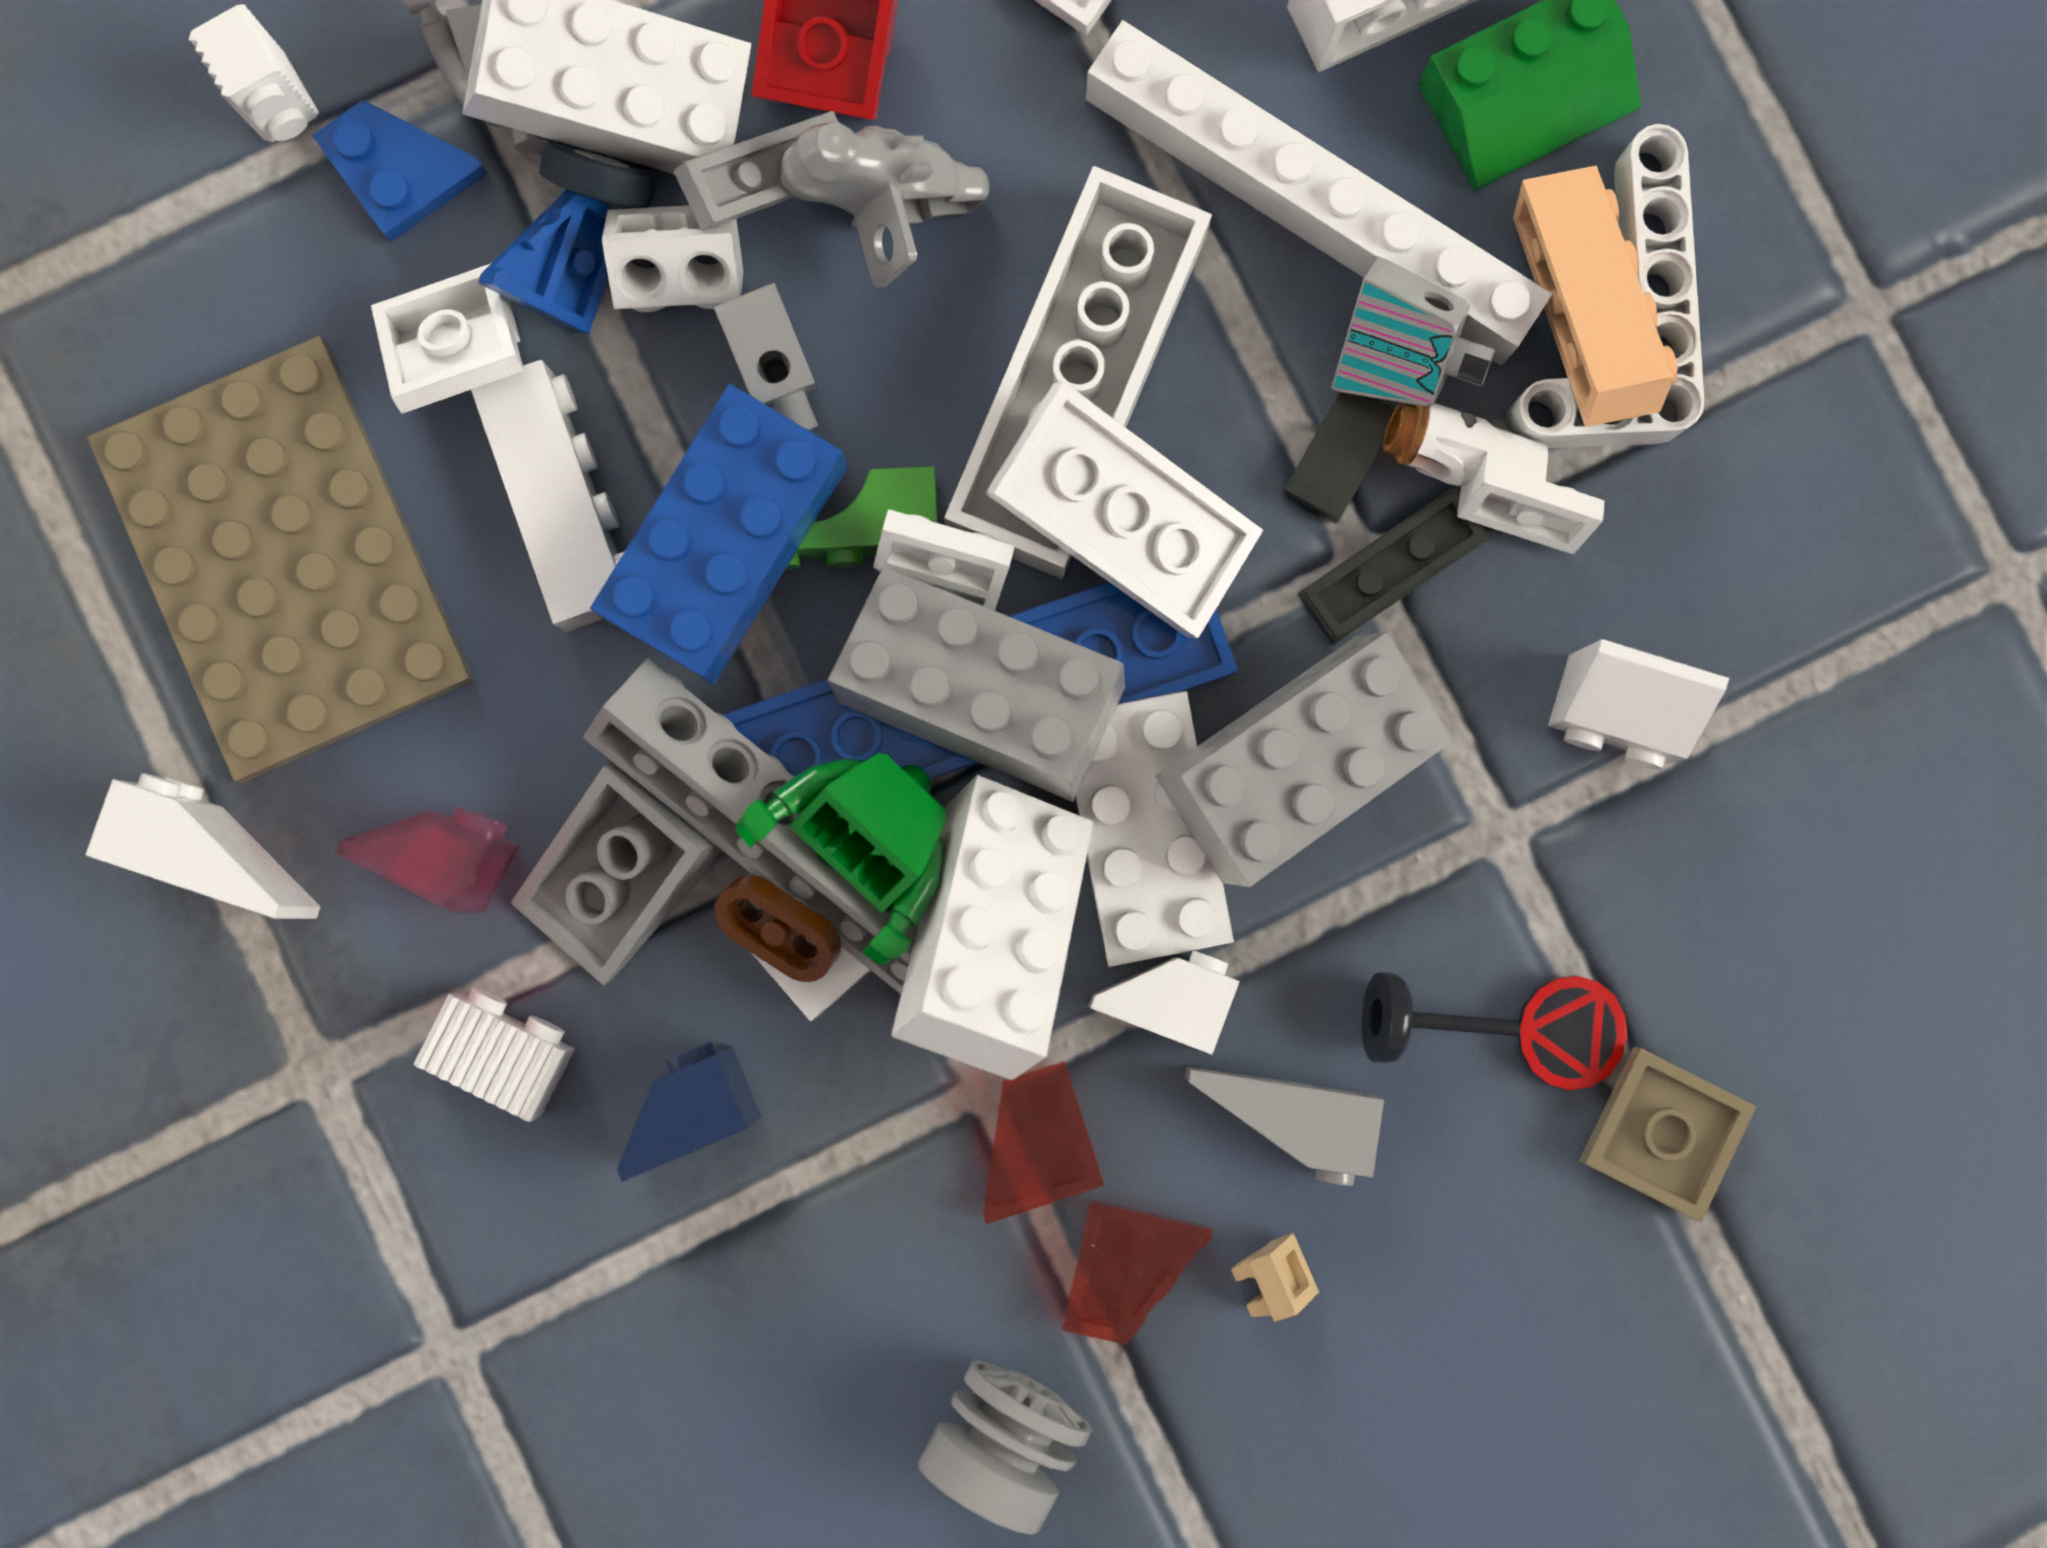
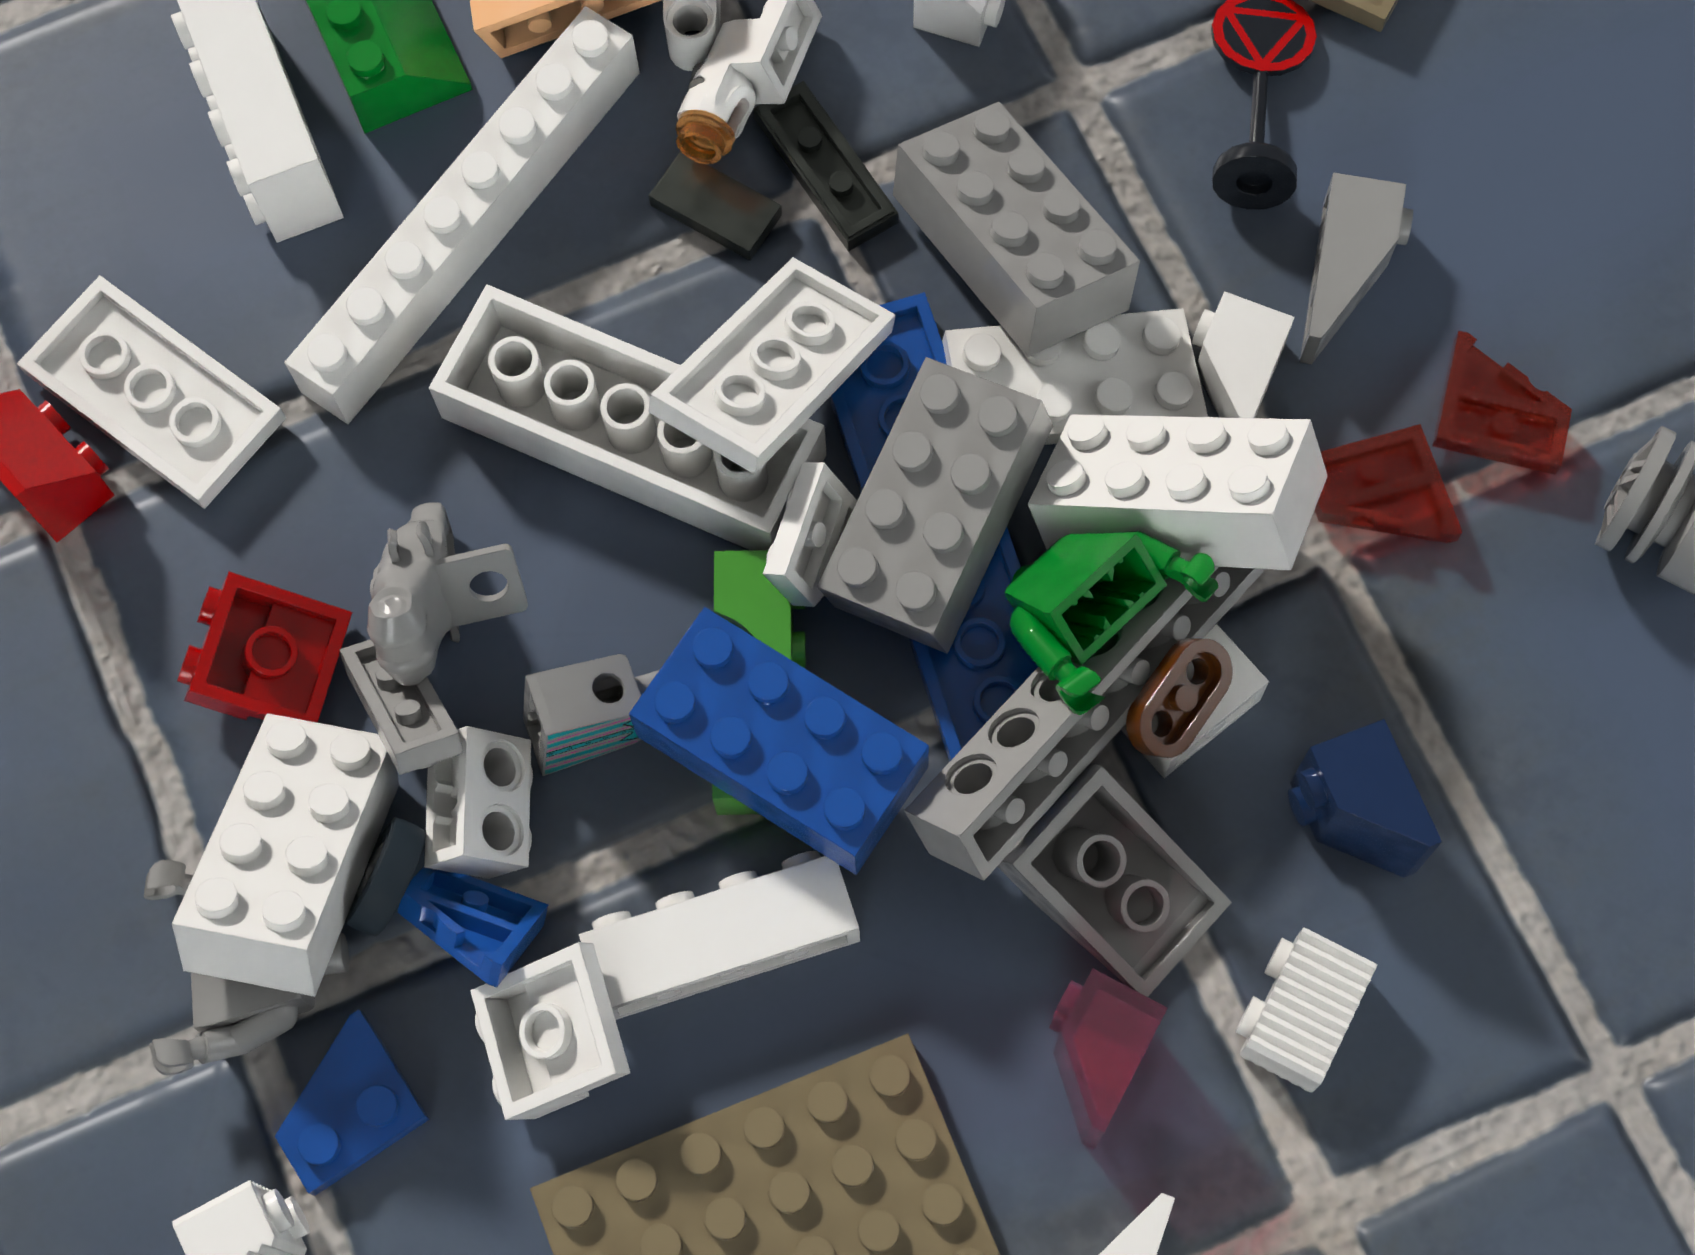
camera: 80 degrees left, 15 degrees down
tan tile [1231,1233,1319,1322] -> none
torso [1331,257,1495,407] -> none

